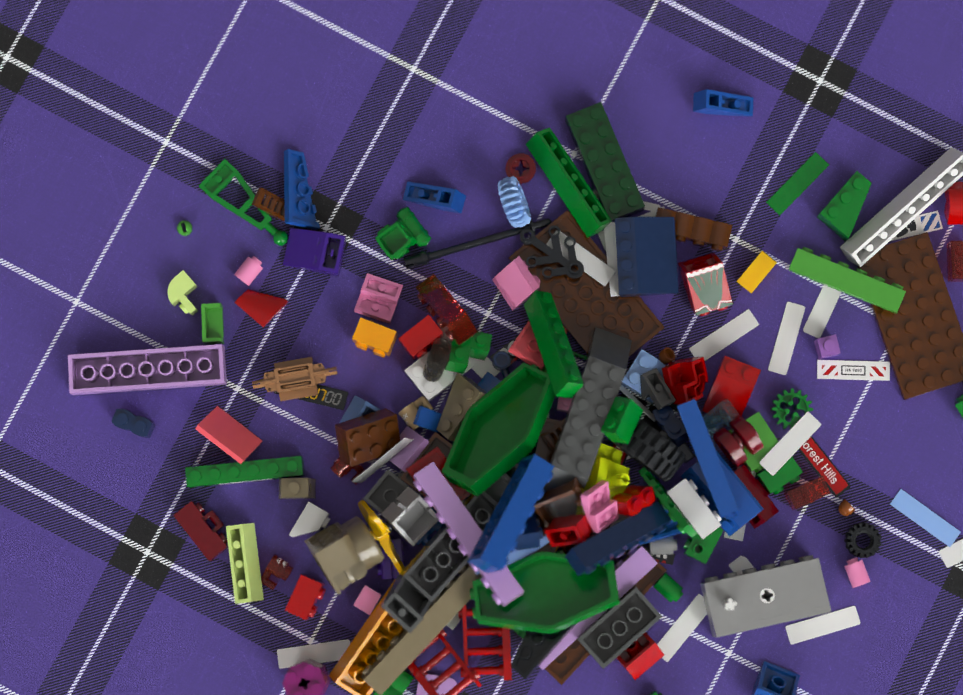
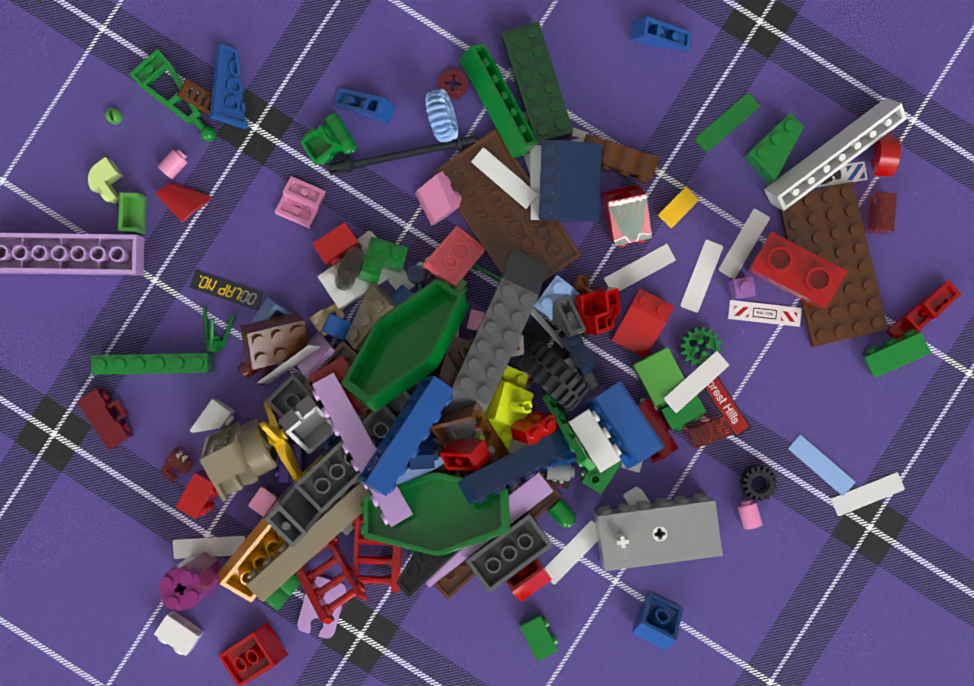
camera: 10 degrees right, 5 degrees up
dark blue brick [111,409,155,438] -> none
coral tile [195,406,262,464] -> none
yellowish green brick [226,523,264,604] -> none
medium nougat piece [252,357,338,402] -> none
dark tan torso [279,478,316,499] -> none
dark purple slope [283,228,347,276] -> none
light orange brick [352,317,398,358] -> none
clear red wedge [415,274,478,345] -> none
black plant [520,225,584,279] -> none
green brick [524,290,584,399] -> none
bright pink slope [581,480,619,534] -> none
green brick [601,396,643,444] -> none
blue brick [677,399,739,520] -> none
clear light blue brick [703,399,739,438] -> none
dark red wheel [712,415,764,467] -> none
white sticker [785,606,860,644] -> none
bright green brick [789,247,906,314] -> none
dark orange hinge [838,499,855,516] -> none
none -> green plant [203,306,235,352]
none -> red brick [748,232,848,308]

